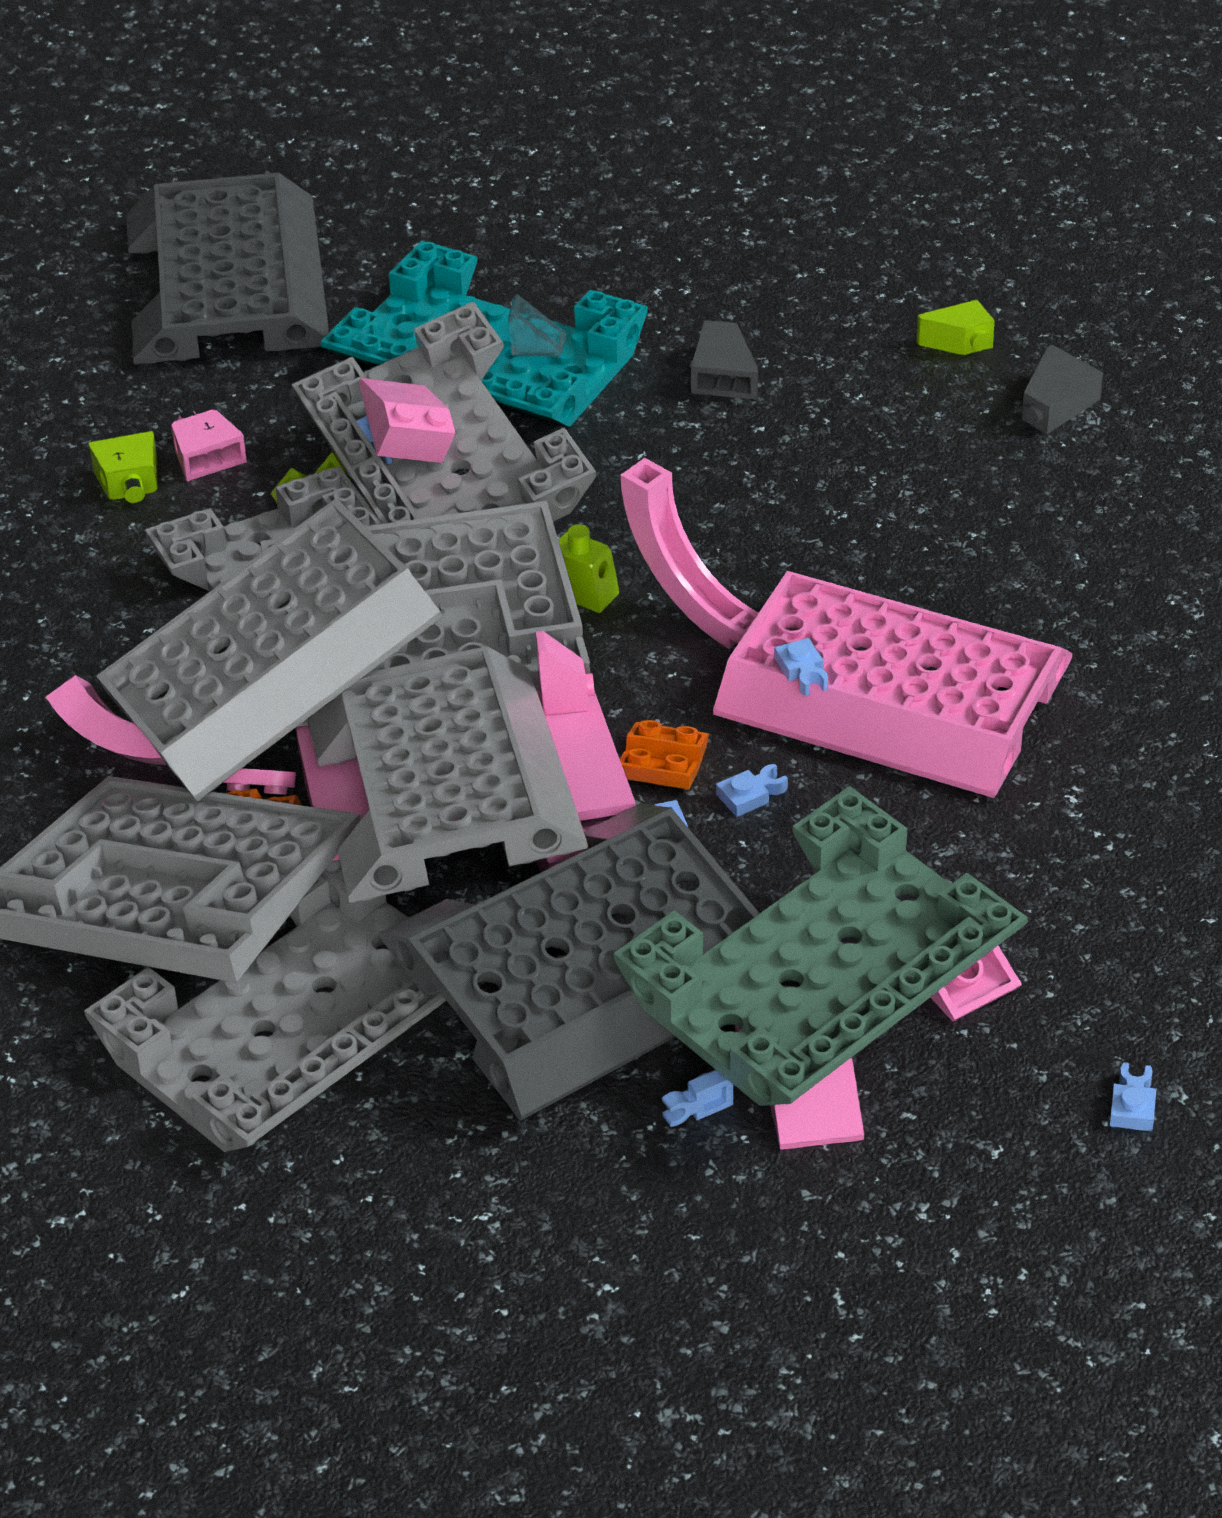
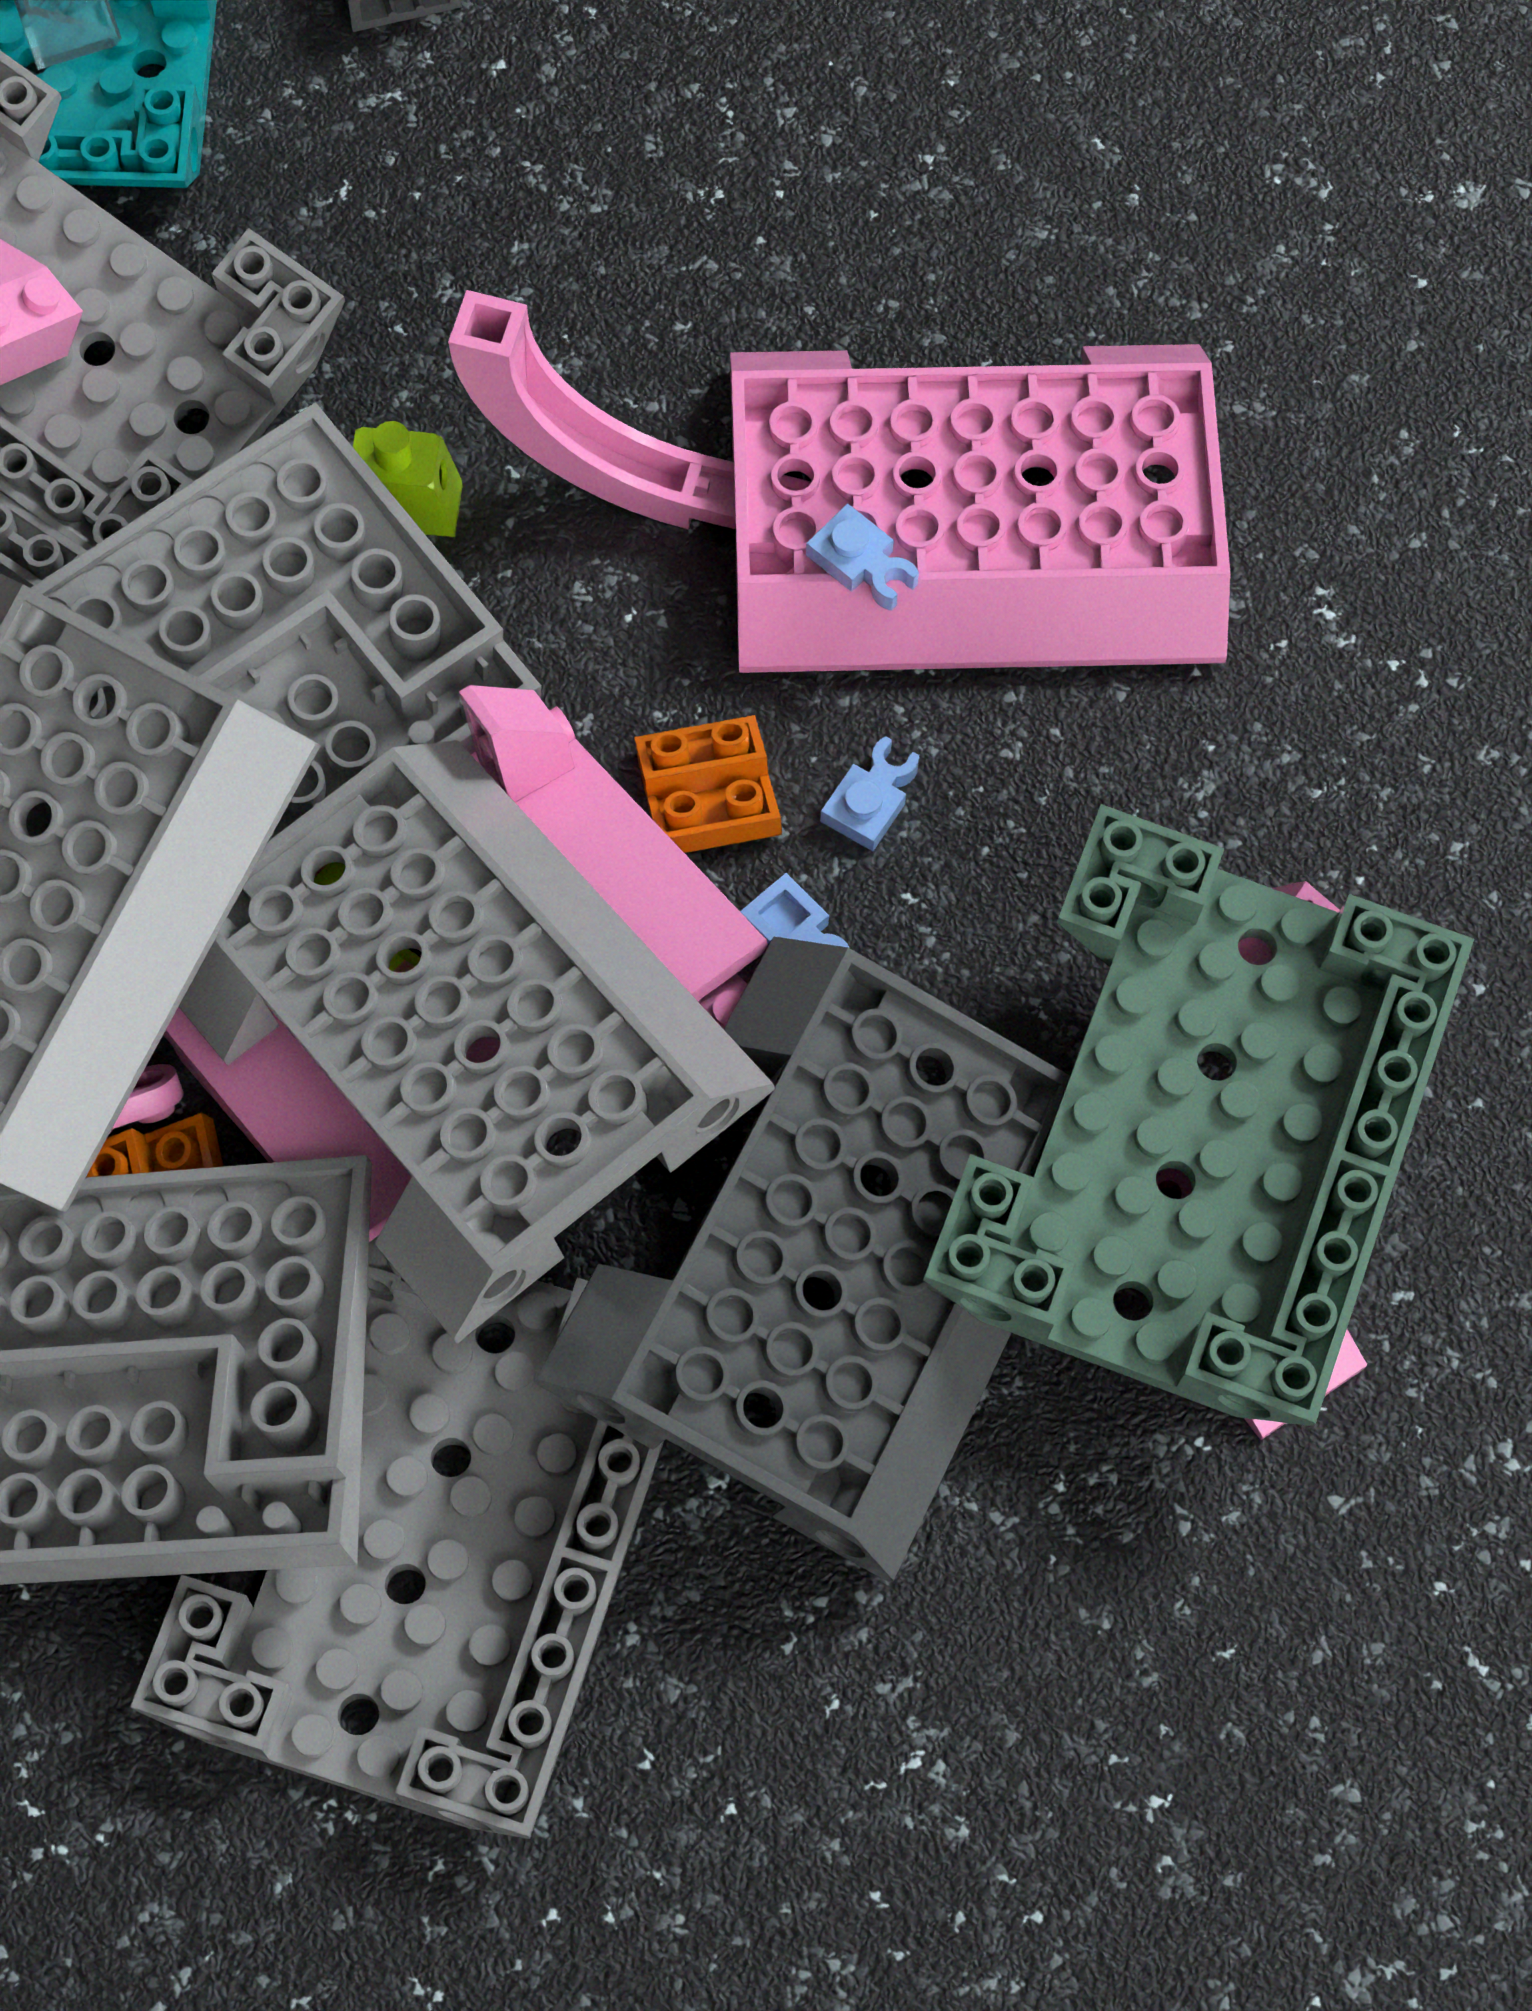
camera: 30 degrees left, 25 degrees up
light blue plate [662,1070,733,1127] -> none

